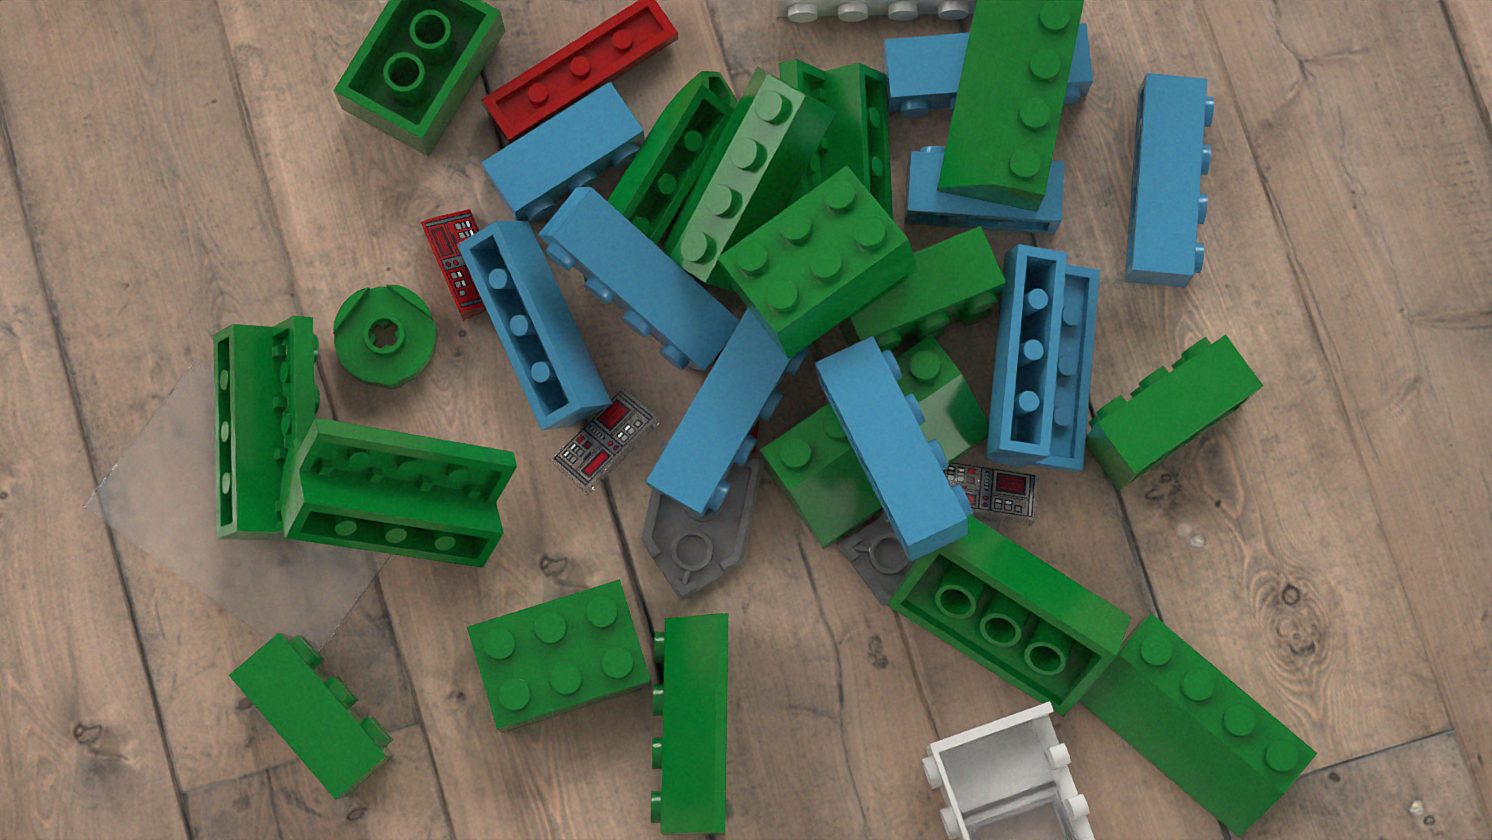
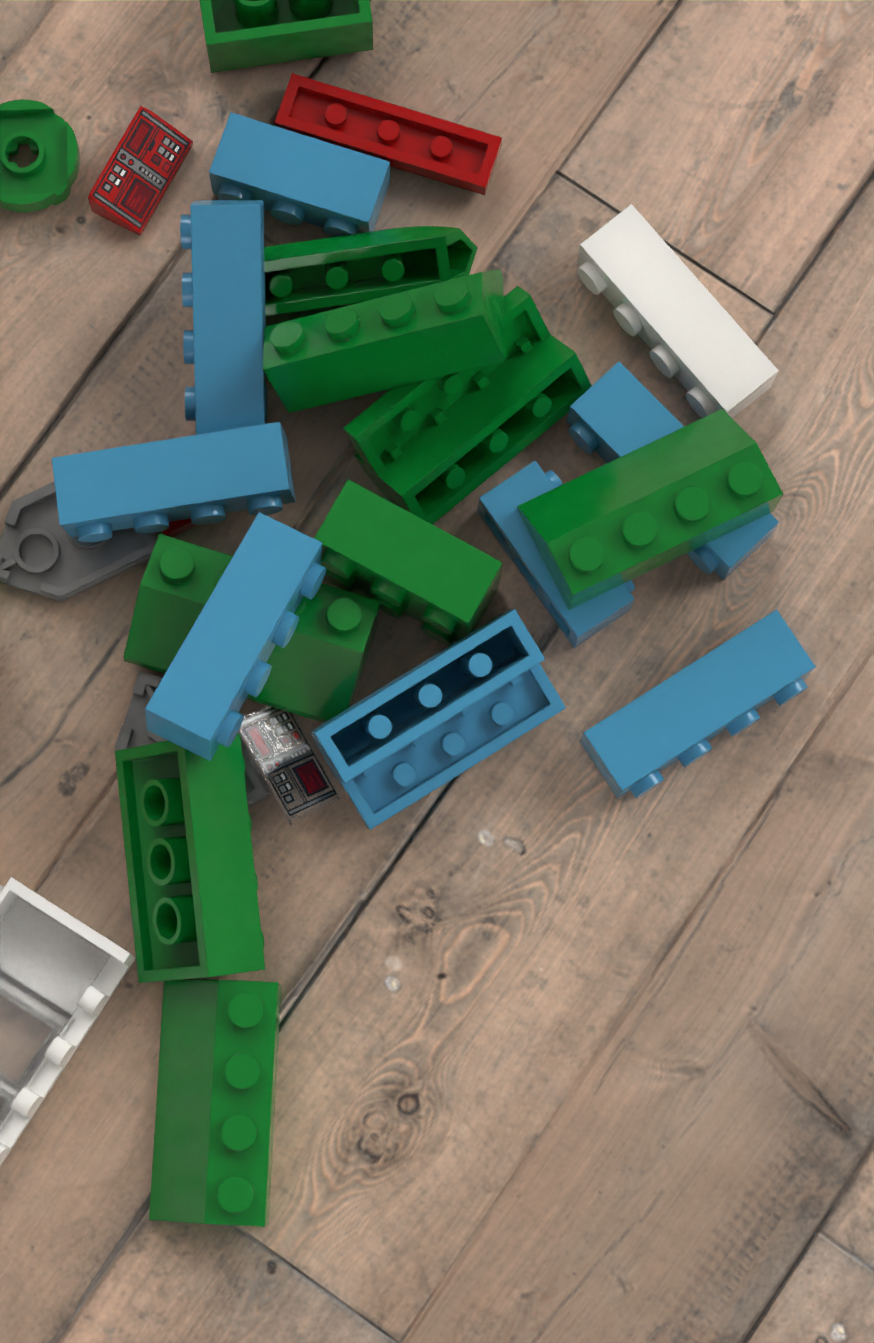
camera: 50 degrees right, 0 degrees up
dark azure brick [457,220,612,431] -> none
slope [550,387,659,496] -> none
green brick [717,165,917,359] -> none
green brick [1085,334,1263,491] -> none

